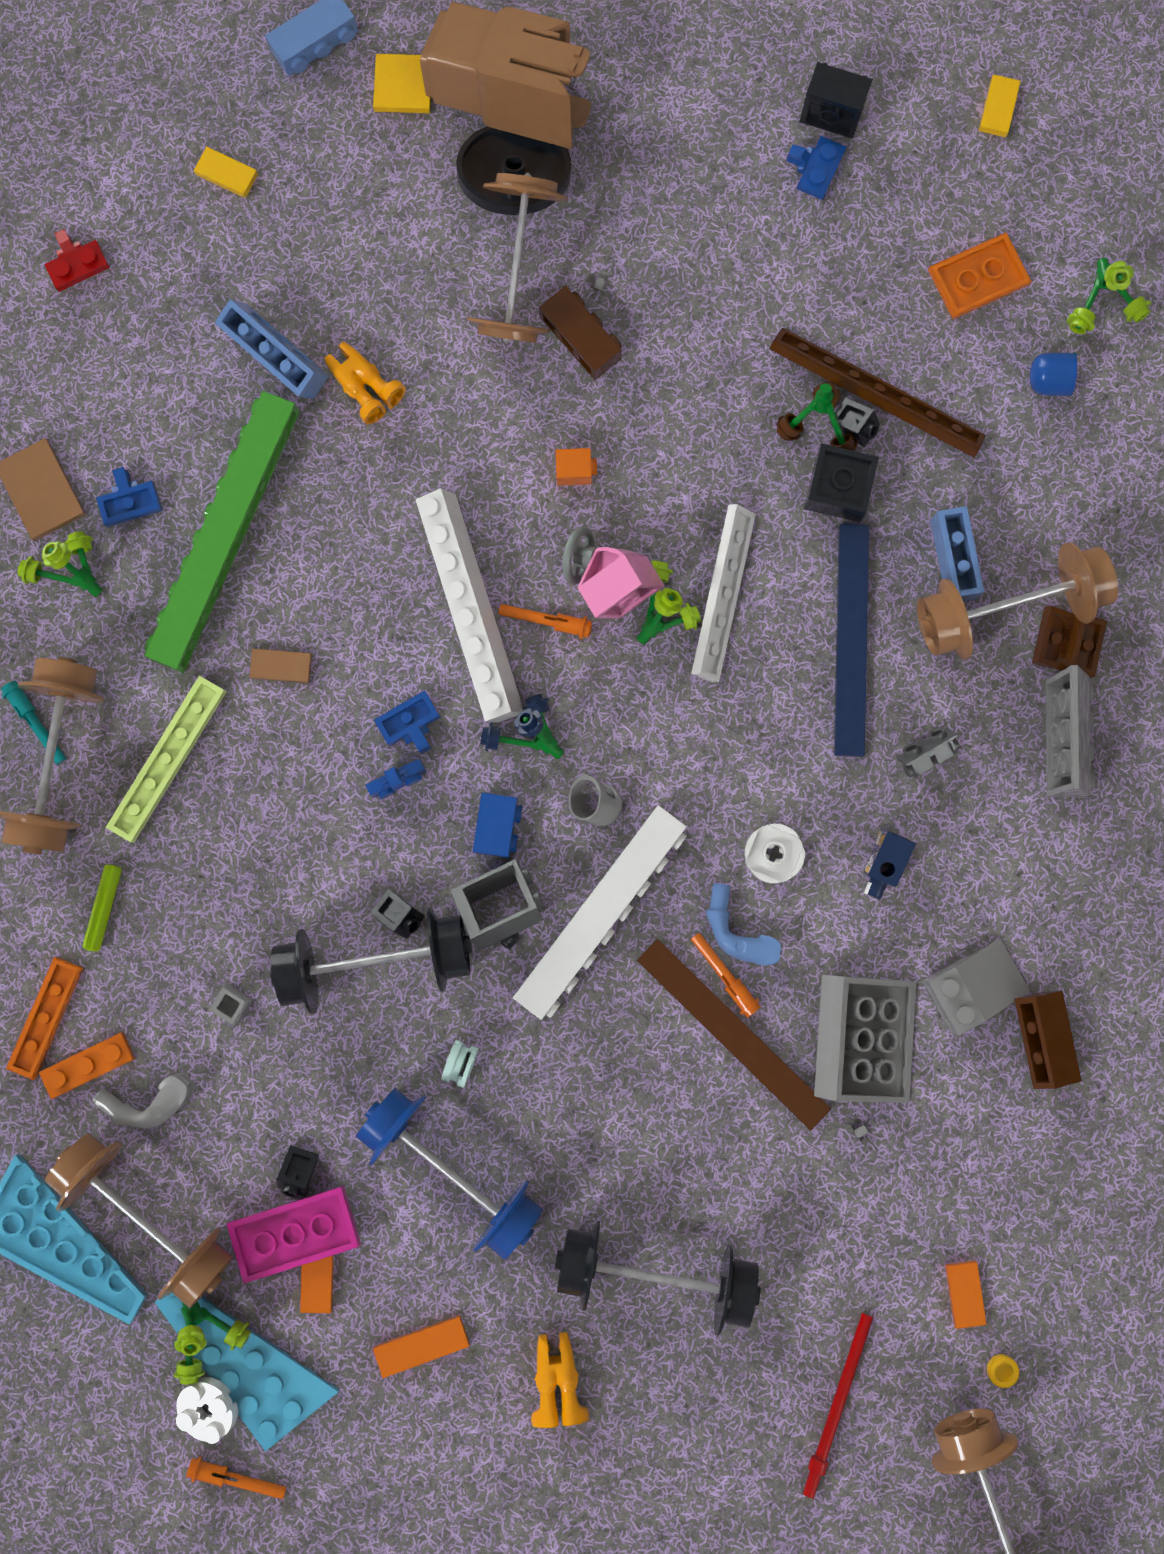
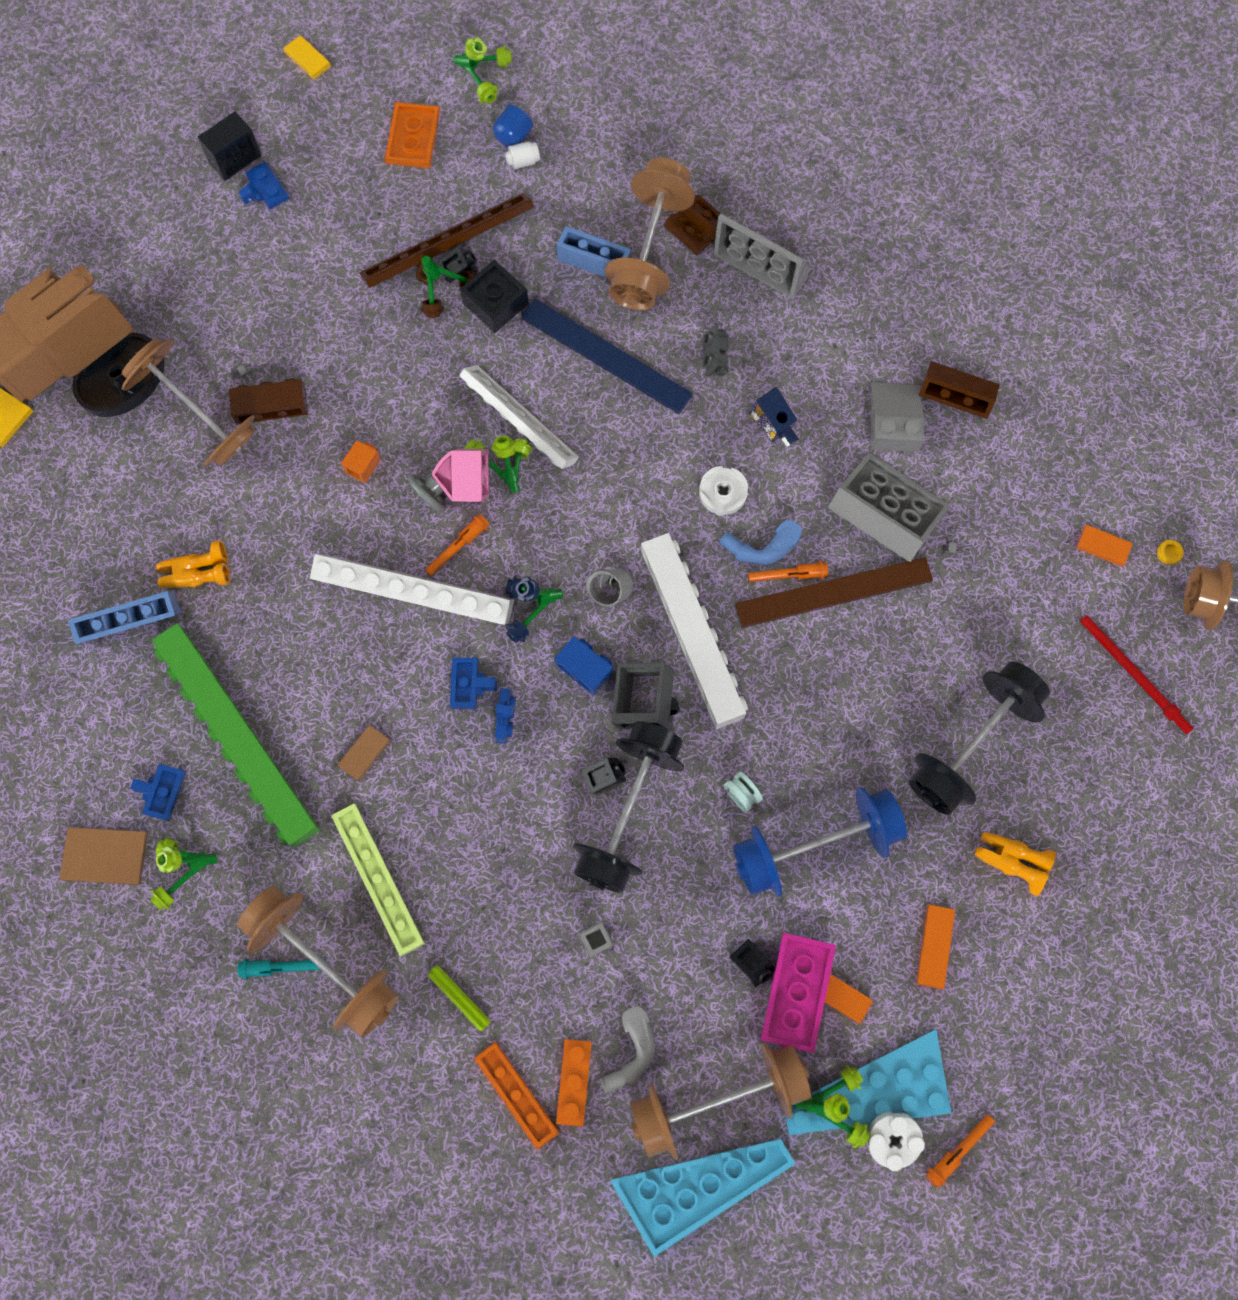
camera: 65 degrees left, 10 degrees down
none -> white brick [505,141,540,170]

